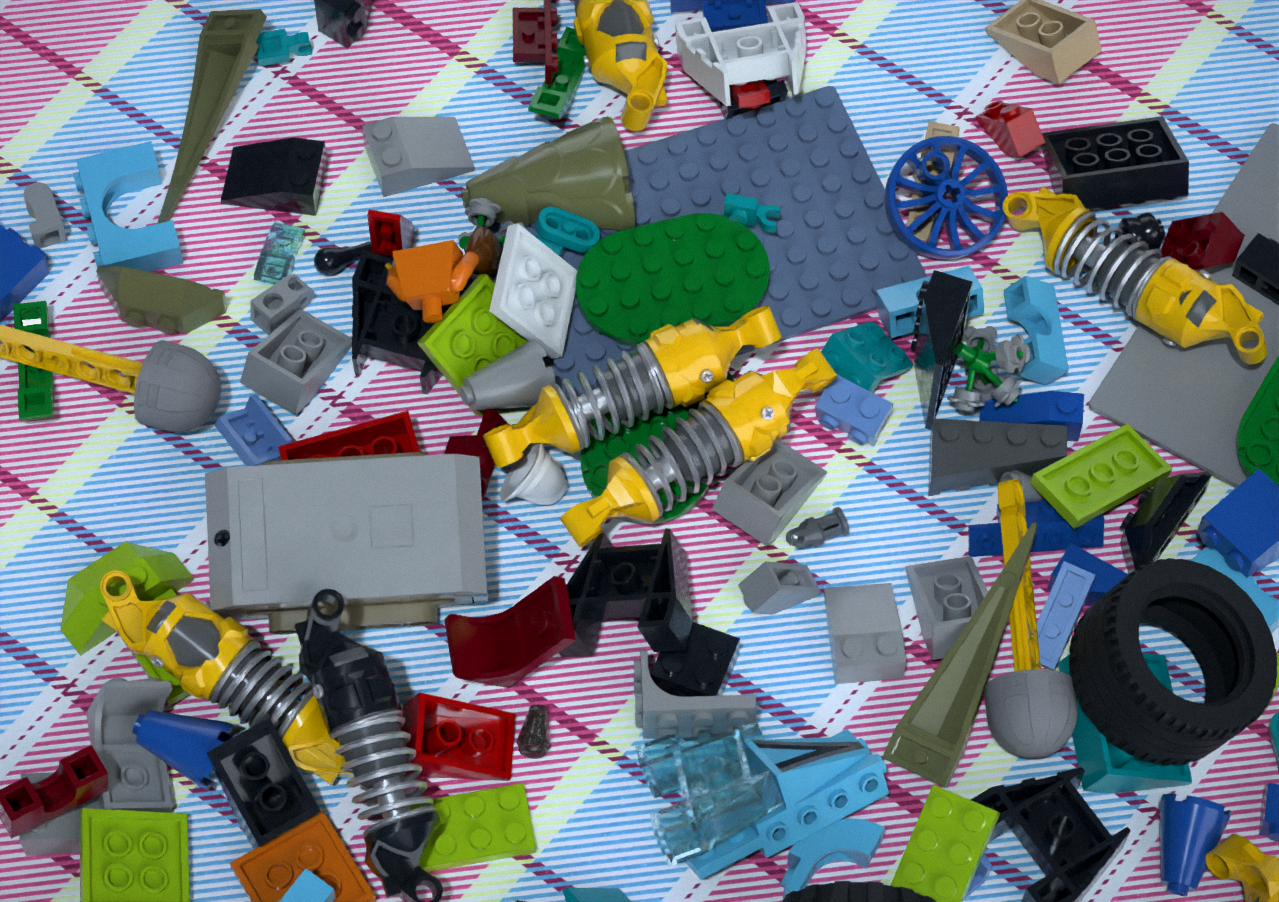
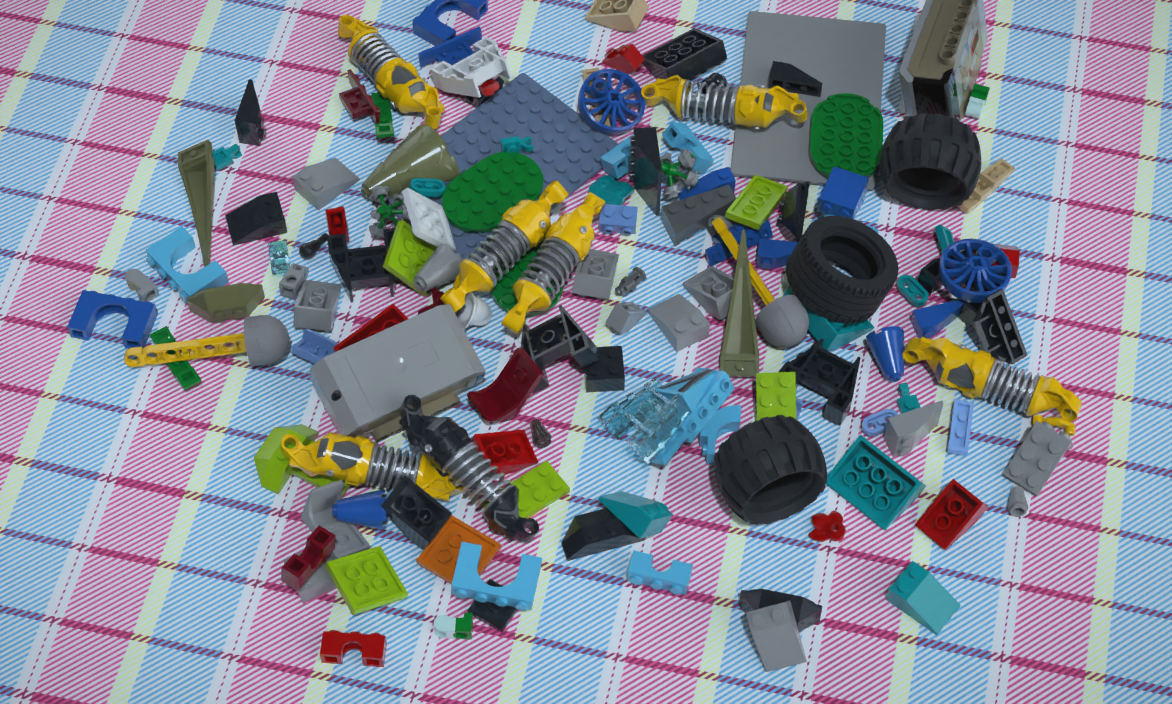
camera: 25 degrees left, 5 degrees down
orange torso [385,226,502,323] -> none
light grey bracket [633,649,756,742] -> none
light blue plate [1037,561,1097,670] -> none
dark red slope [1160,212,1245,270] -> none

